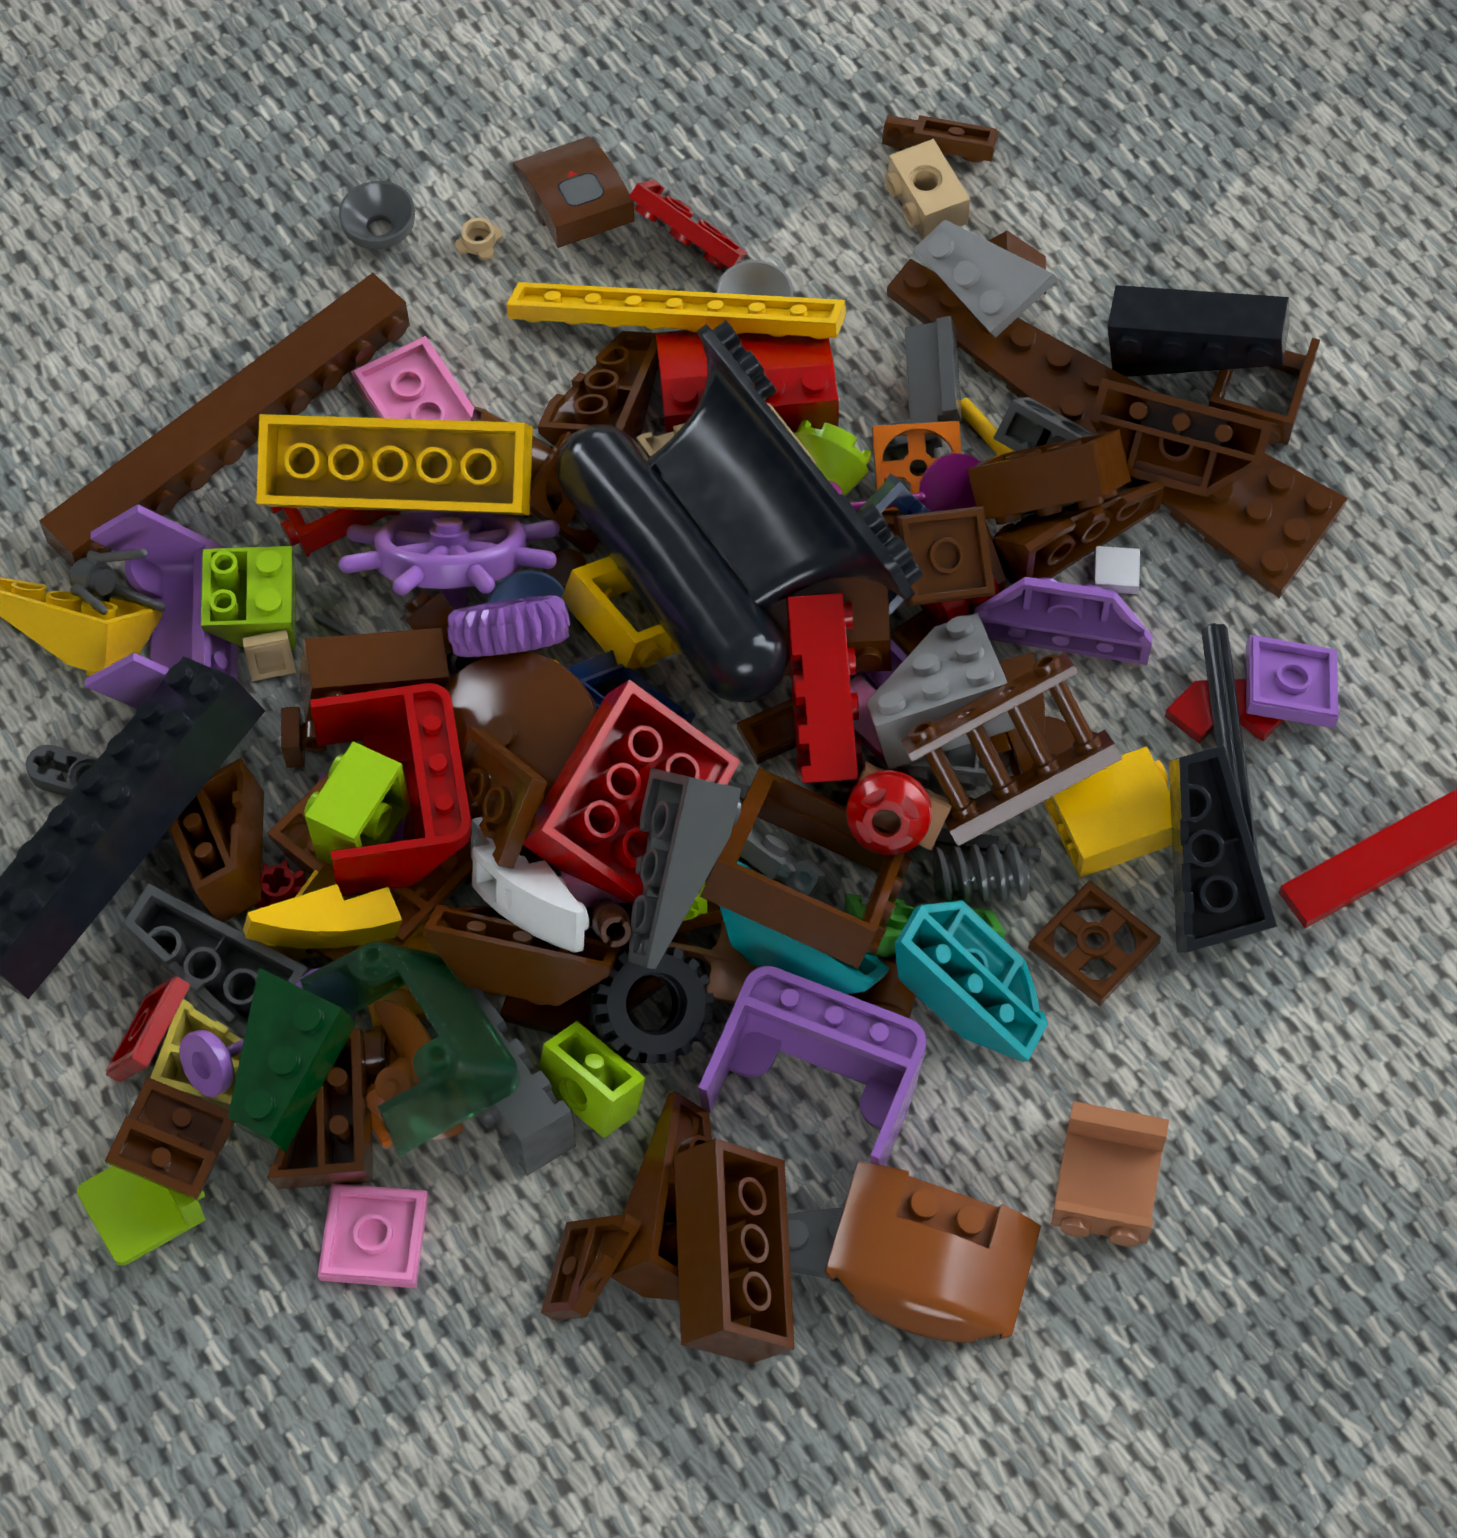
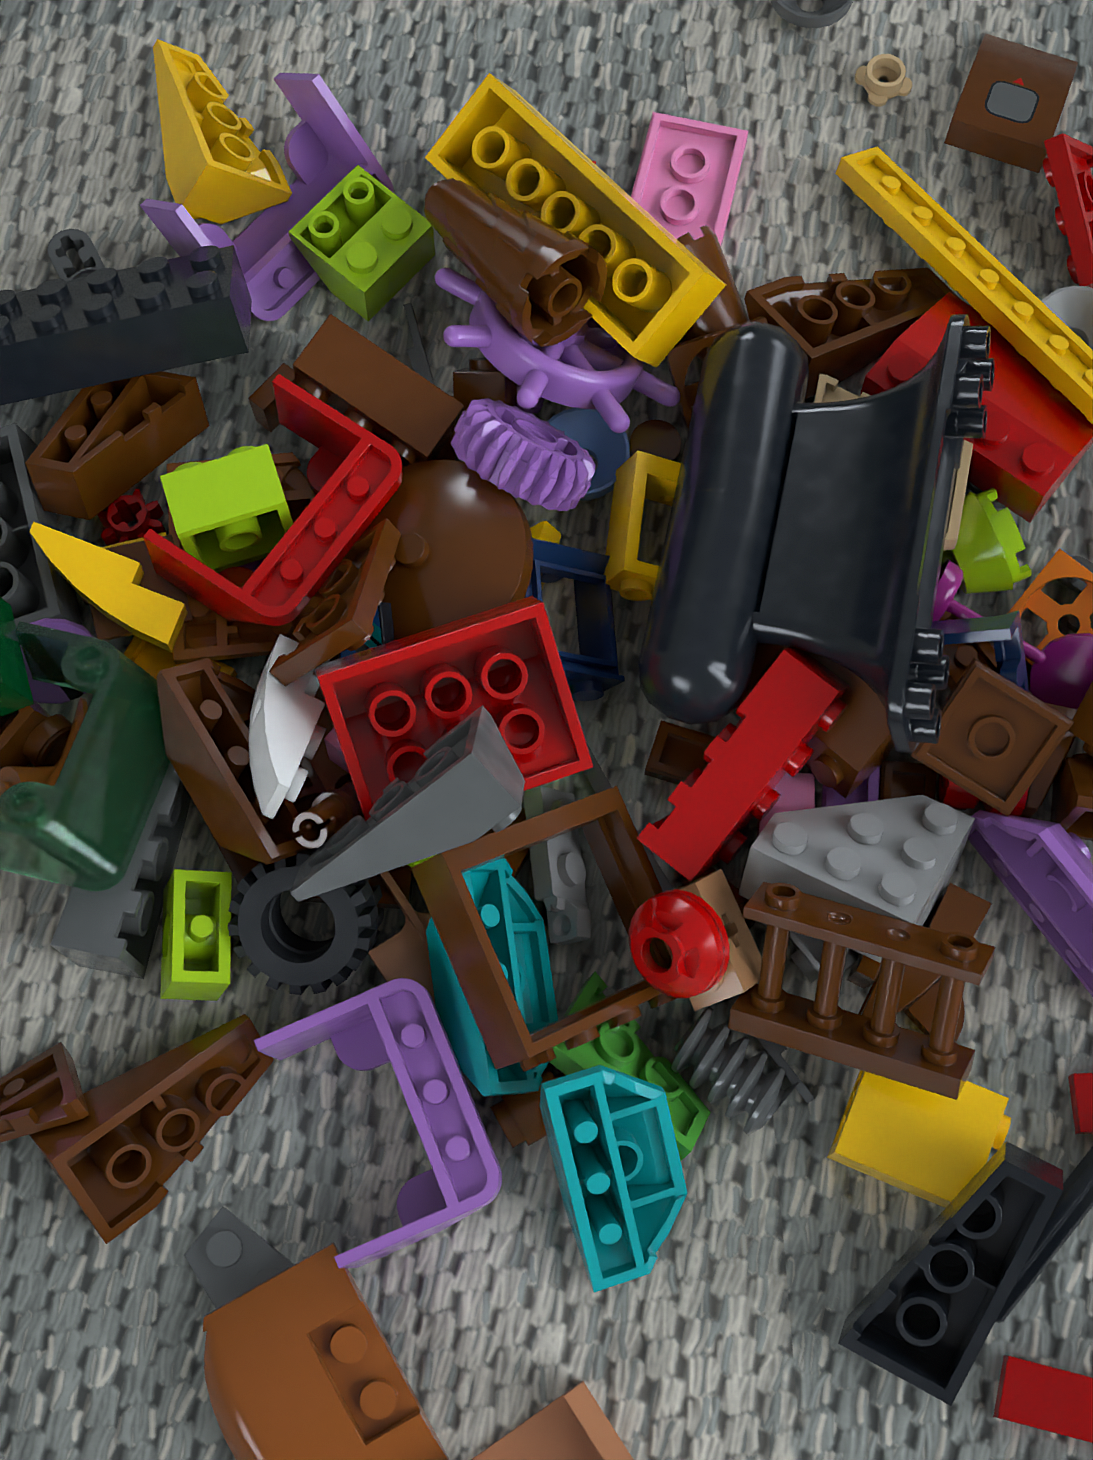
camera: 45 degrees right, 10 degrees up
reddish brown brick [39,273,410,567] -> none
dark grey plant [69,549,166,615] -> none
tan tile [242,629,296,682] -> none
reddish brown brick [674,1138,795,1363] -> none
reddish brown piece [1028,880,1161,1006] -> none
none -> reddish brown cone [424,178,607,347]

